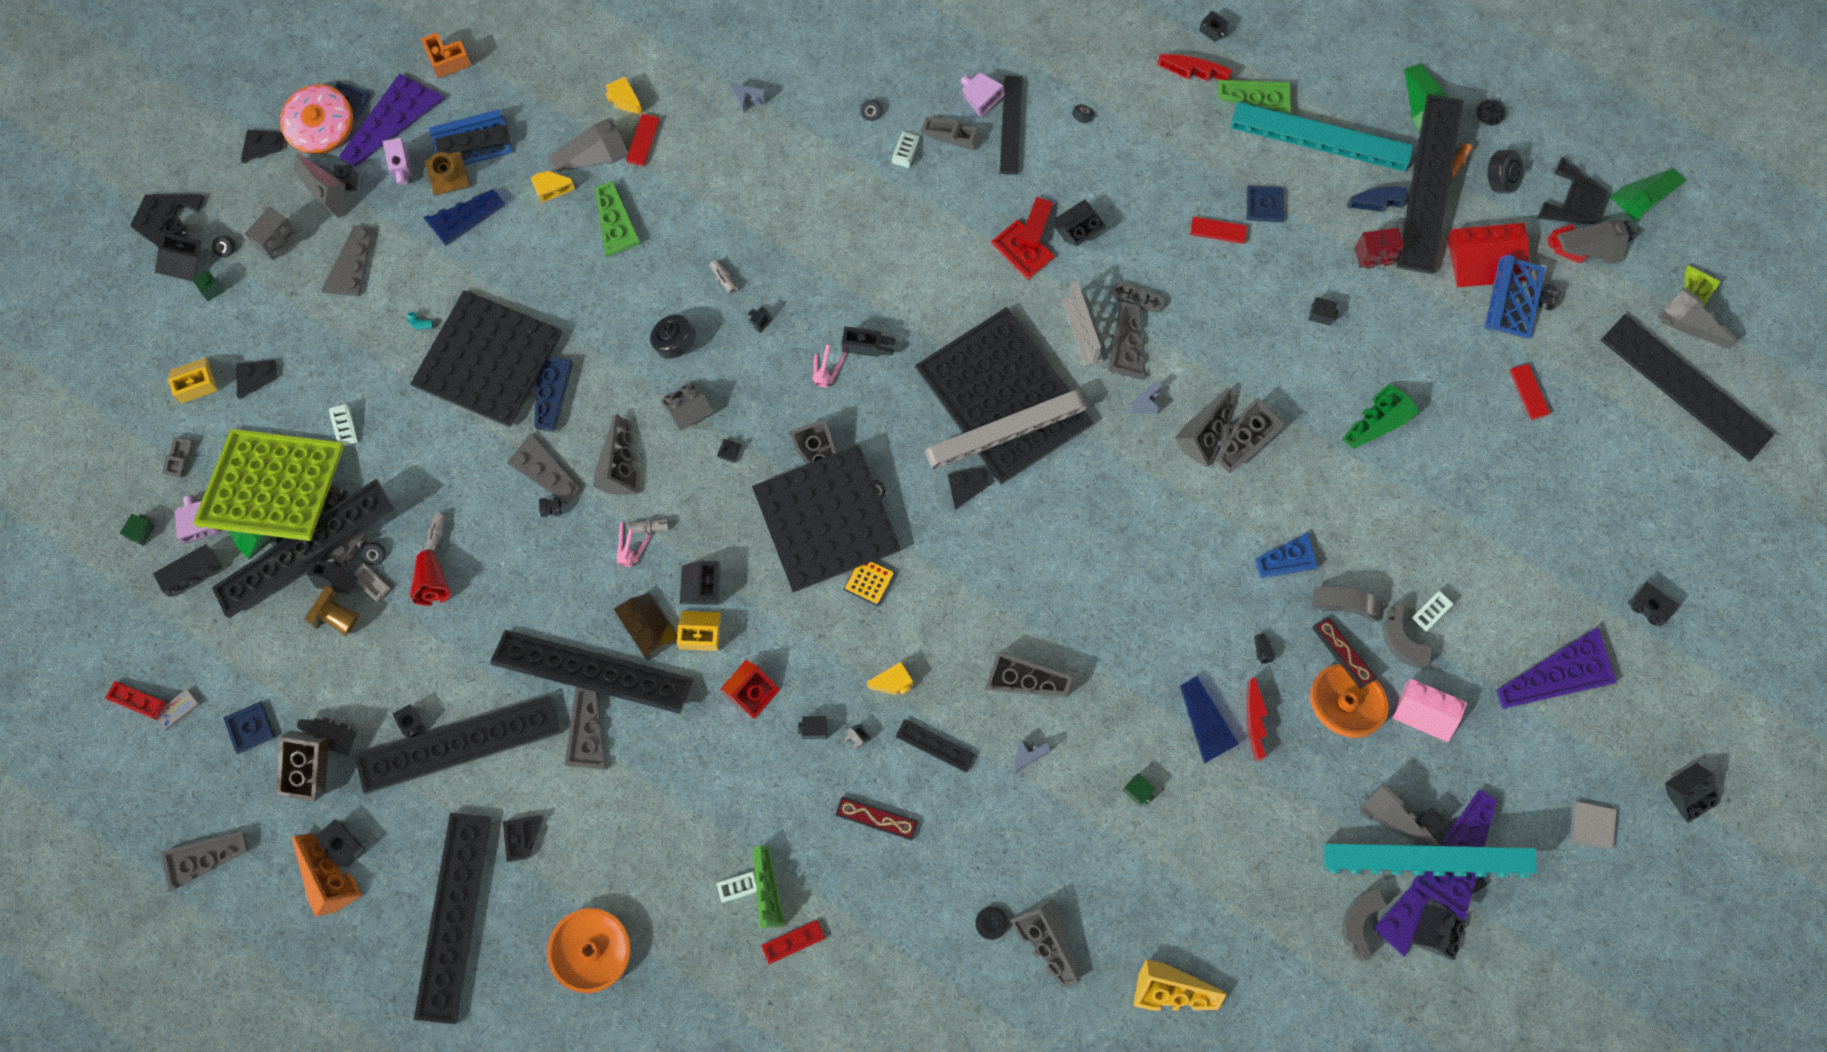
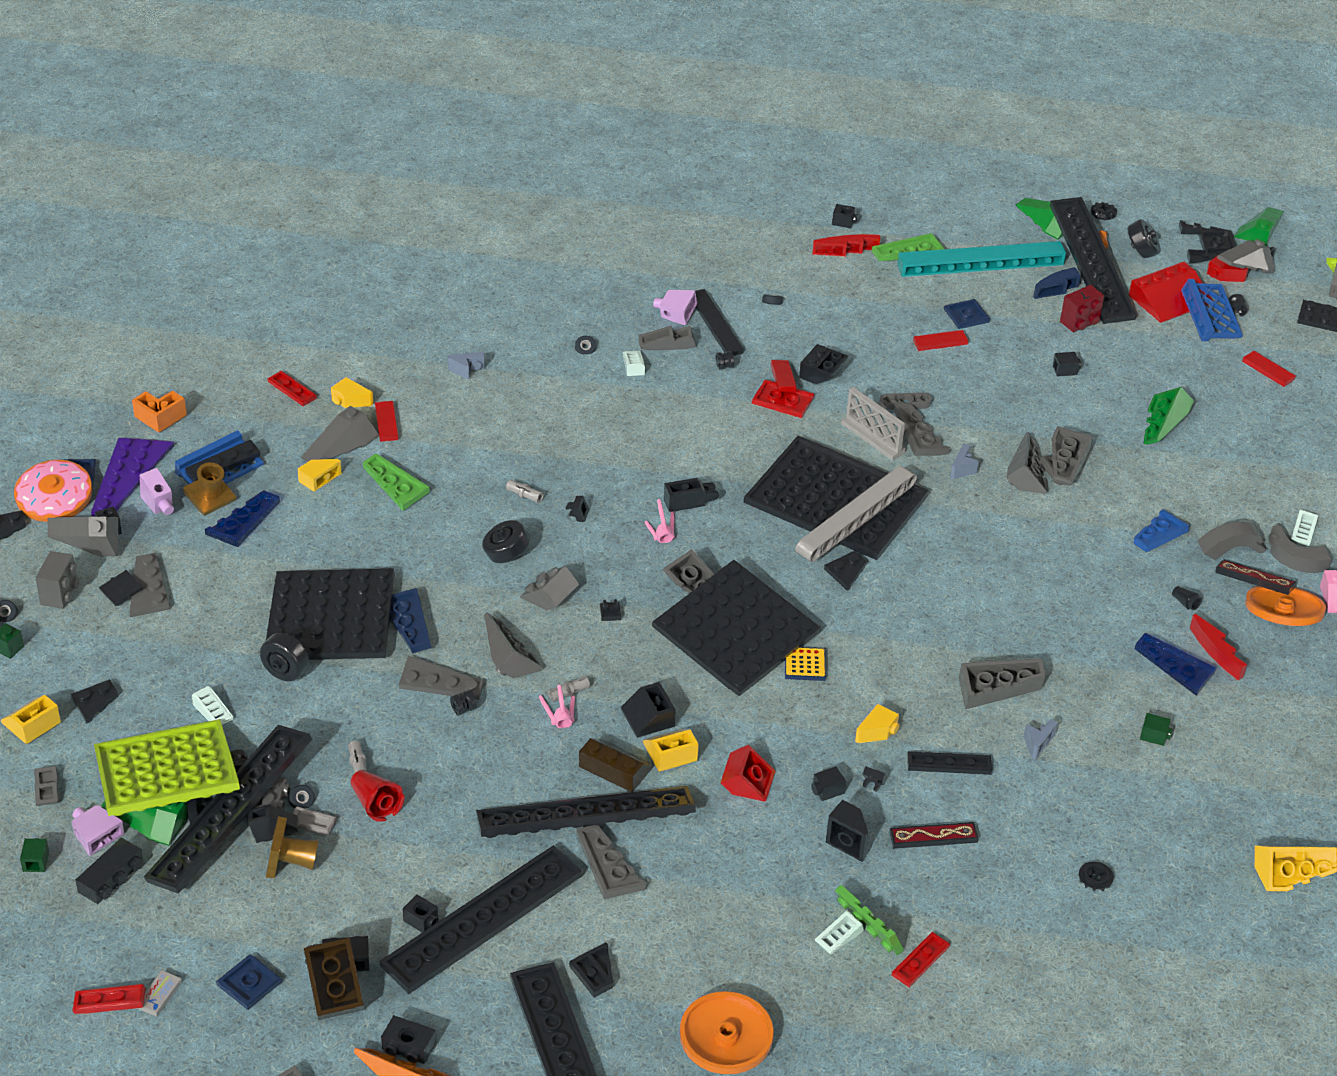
camera: 25 degrees left, 30 degrees down
teal arm [407,312,433,330] -> none
dark grey wedge [1010,899,1080,988] -> none
none -> black piece [99,570,143,607]
none -> black wheel [260,633,309,682]
none -> red tile [267,371,317,407]
none -> black wheel [715,351,734,370]
none -> black slope [825,799,868,862]

